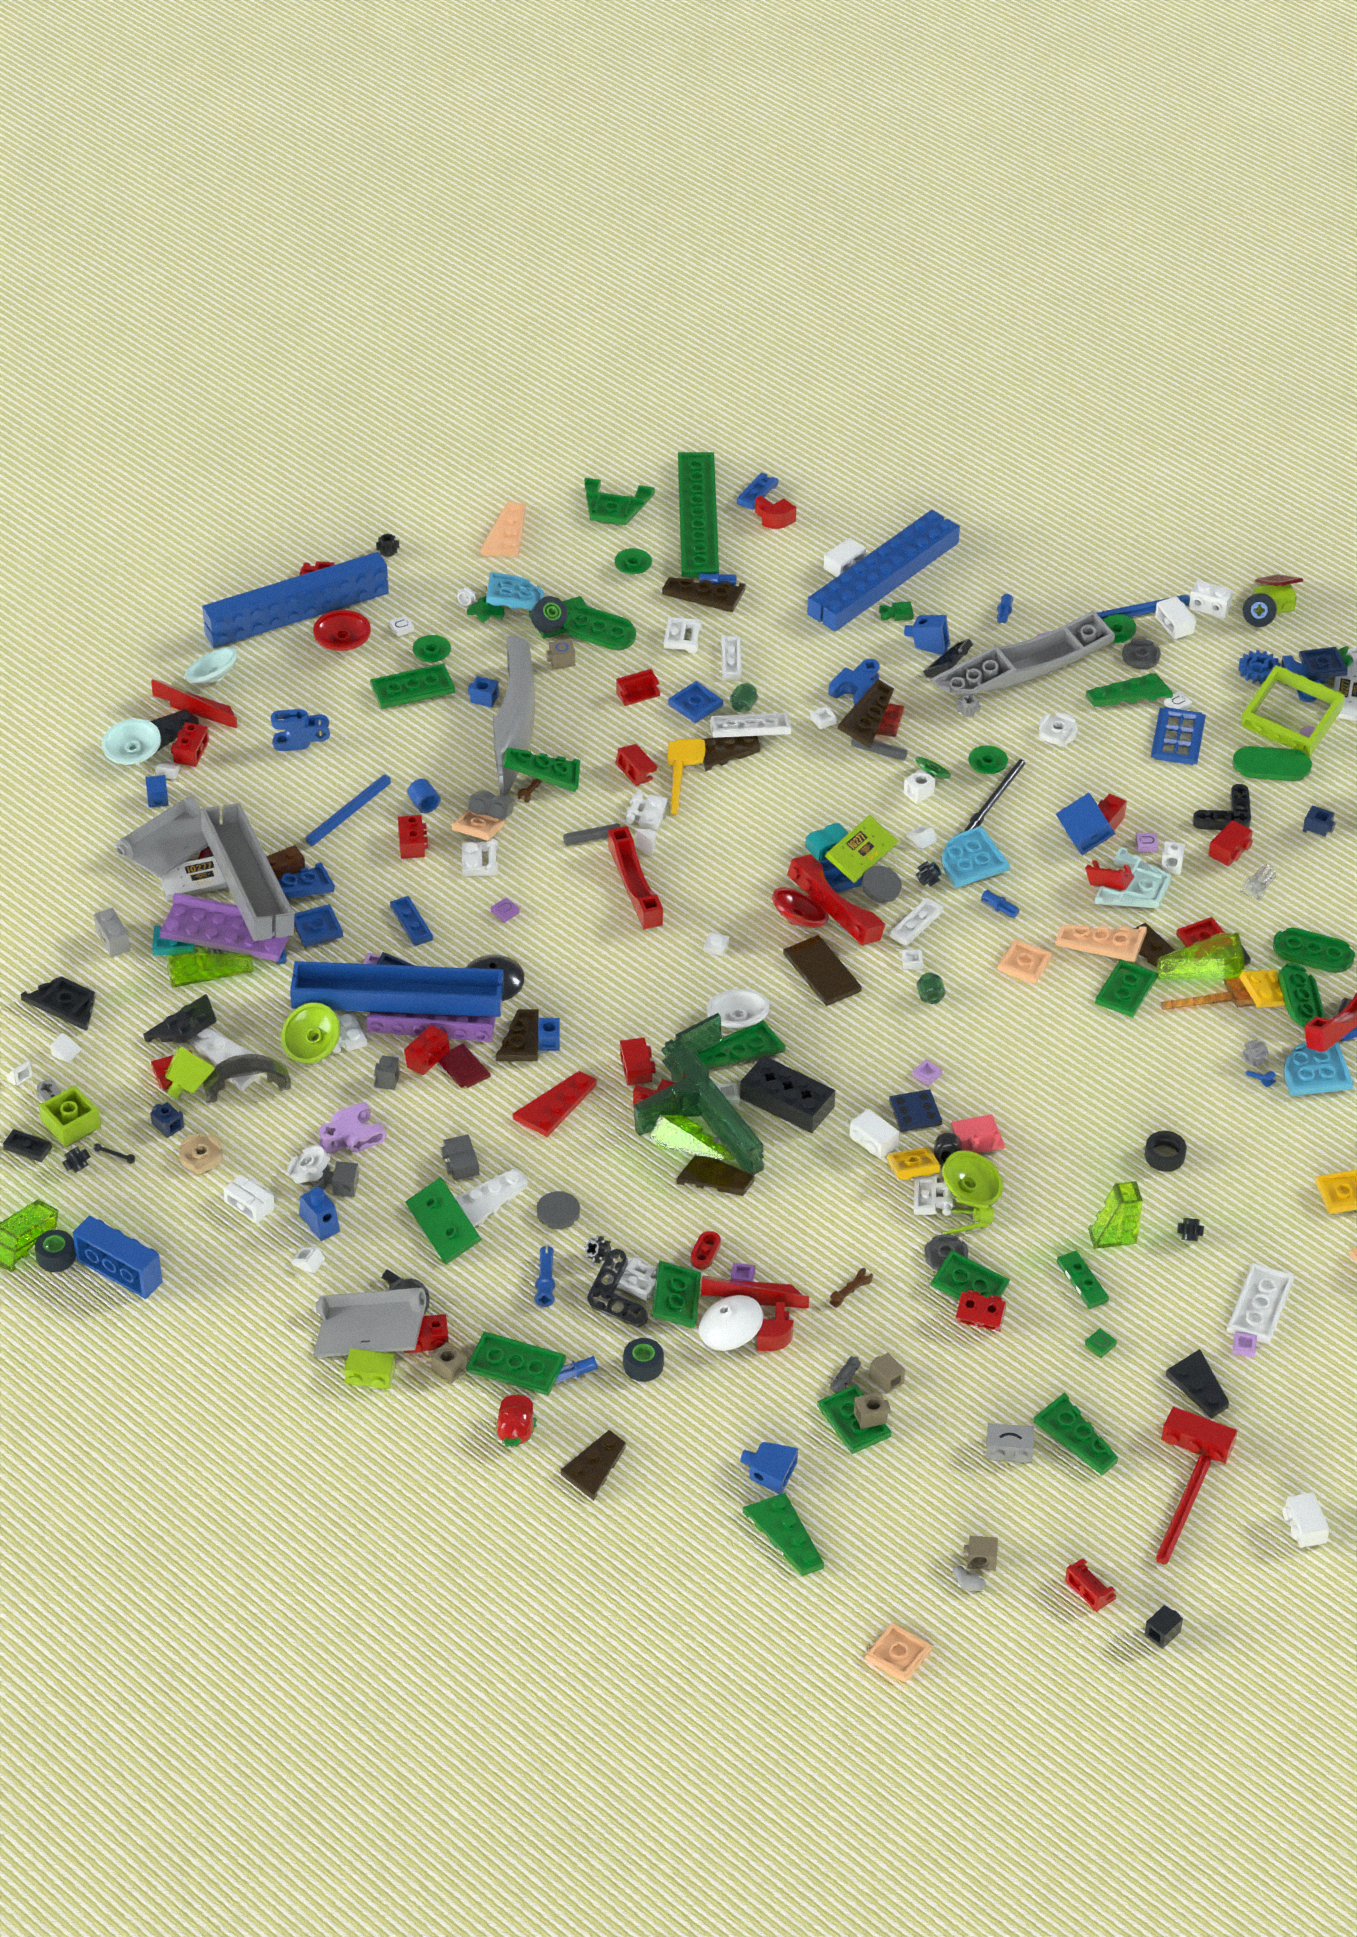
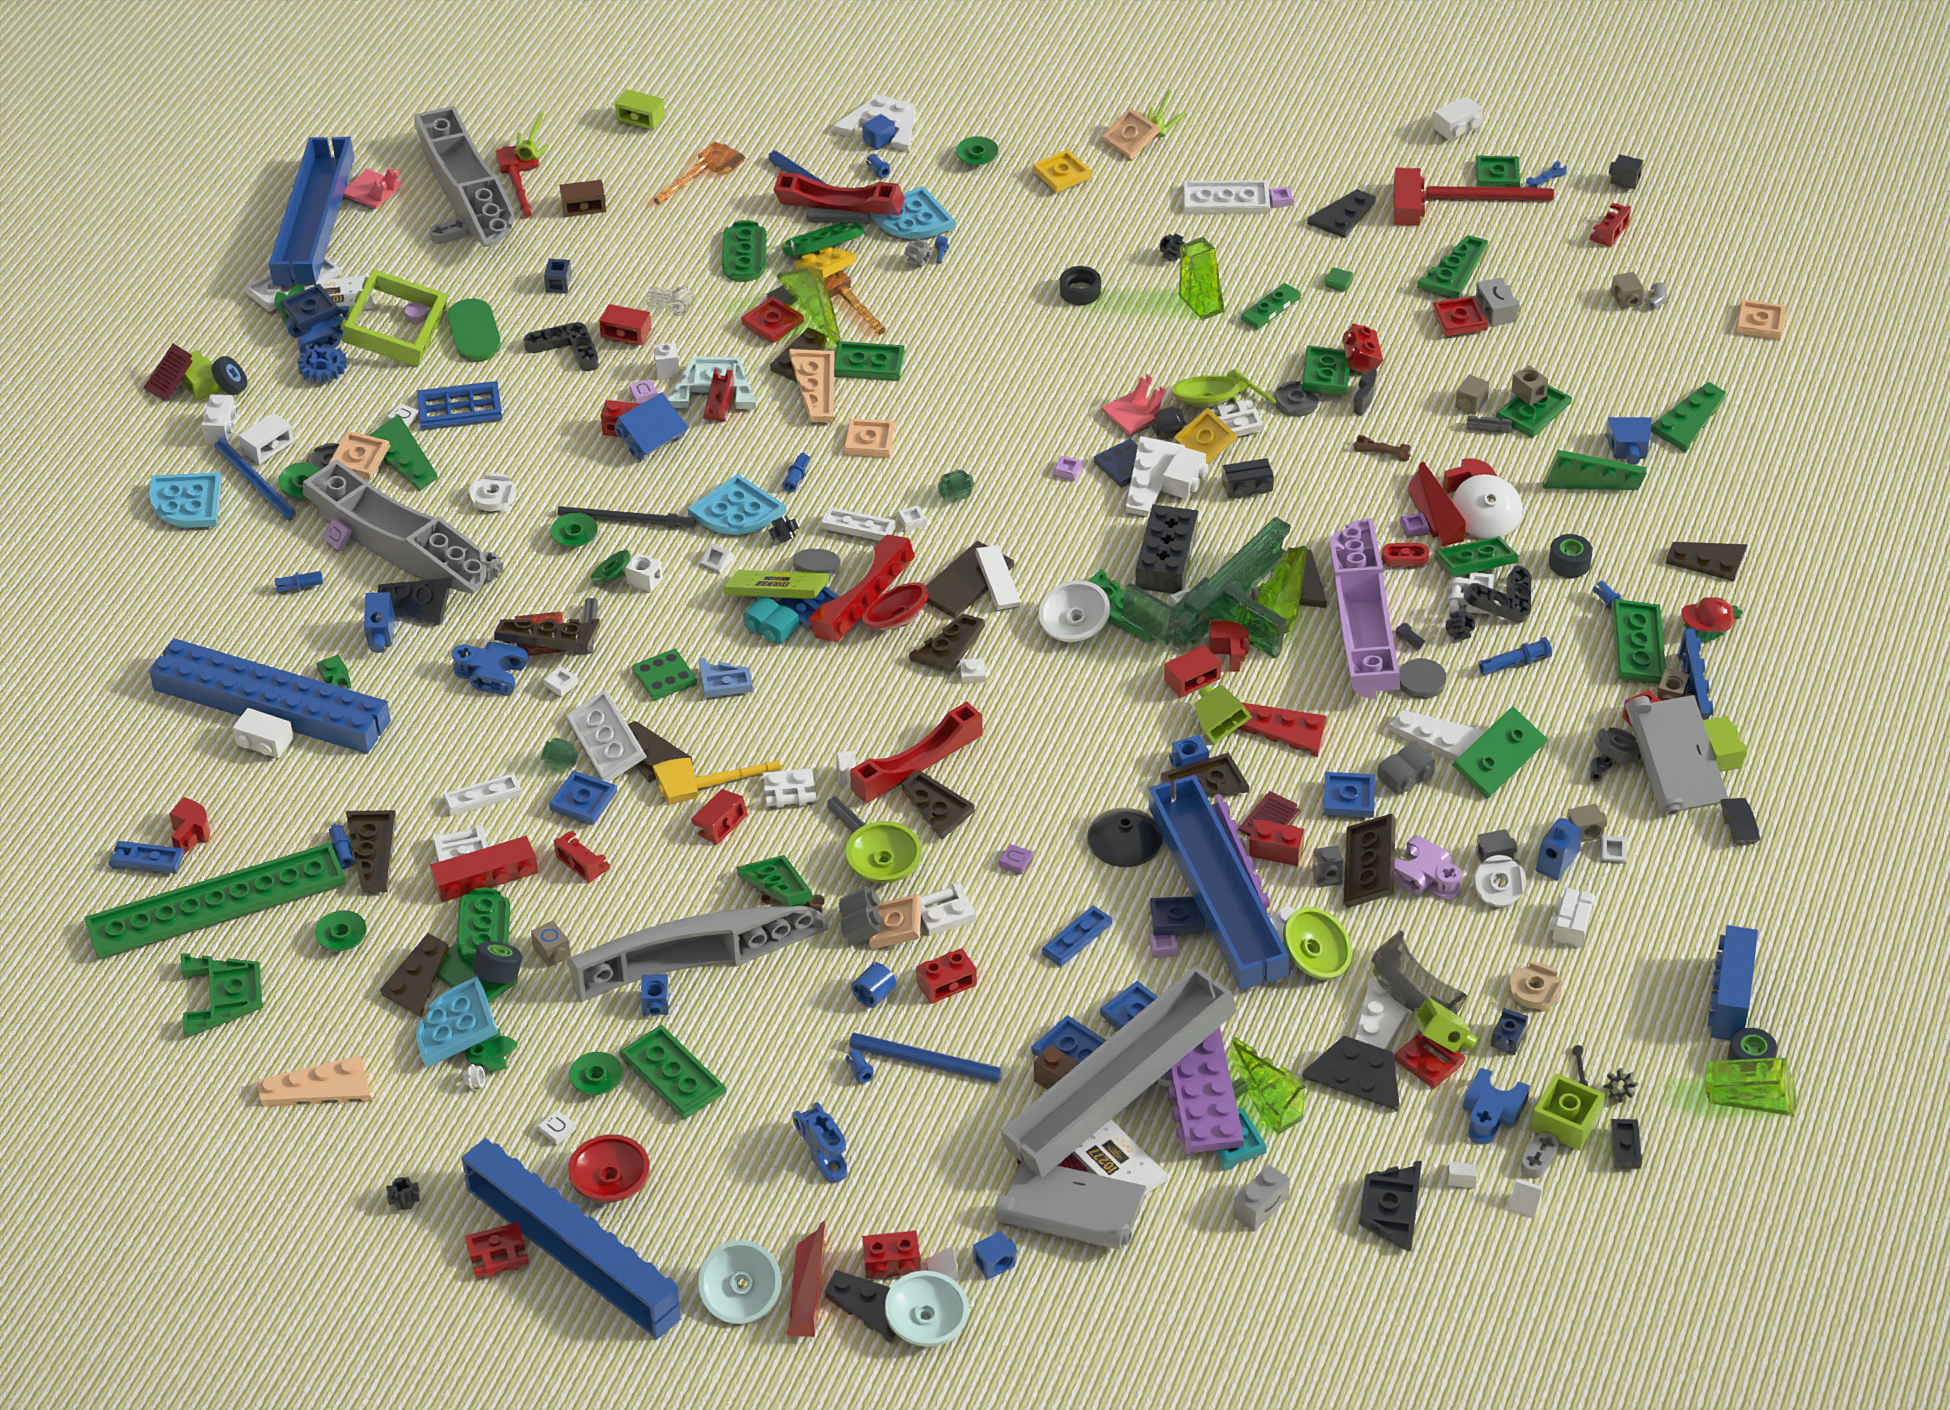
camera: 110 degrees left, 0 degrees up
none -> medium azure plate [149,472,222,528]
none -> light nougat tile [328,431,390,480]
none -> dark brown wing [380,933,450,1017]
none -> red brick [430,835,538,902]
none -> green tile [632,648,697,701]
none -> medium blue wing [699,658,753,698]
none -> blue pin [845,1050,874,1083]
none -> lime dish [846,821,922,883]
none -> dark brown wing [902,769,975,839]
none -> dark brown wing [909,613,985,672]
none -> white tile [975,545,1021,610]
none -> white wing [1125,436,1185,517]
none -> lime torso [1194,685,1252,744]
none -> black brick [1221,458,1274,498]
none -> blue plate [1323,772,1375,818]
none -> lavender slope [1330,518,1400,699]
none -> dark brown tile [1343,813,1396,908]
none -> black slope [1353,368,1377,416]
none -> black arm [1396,623,1426,650]
none -> red plate [1432,296,1488,336]
none -> blue piece [1463,1068,1530,1144]
none -> green tile [1475,155,1520,188]
none -> blue piece [1525,161,1567,188]
none -> green wing [1542,450,1647,490]
none -> dark tan brick [1567,803,1607,843]
none -> blue wing [1677,629,1713,720]
none -> black slope [1720,798,1760,844]

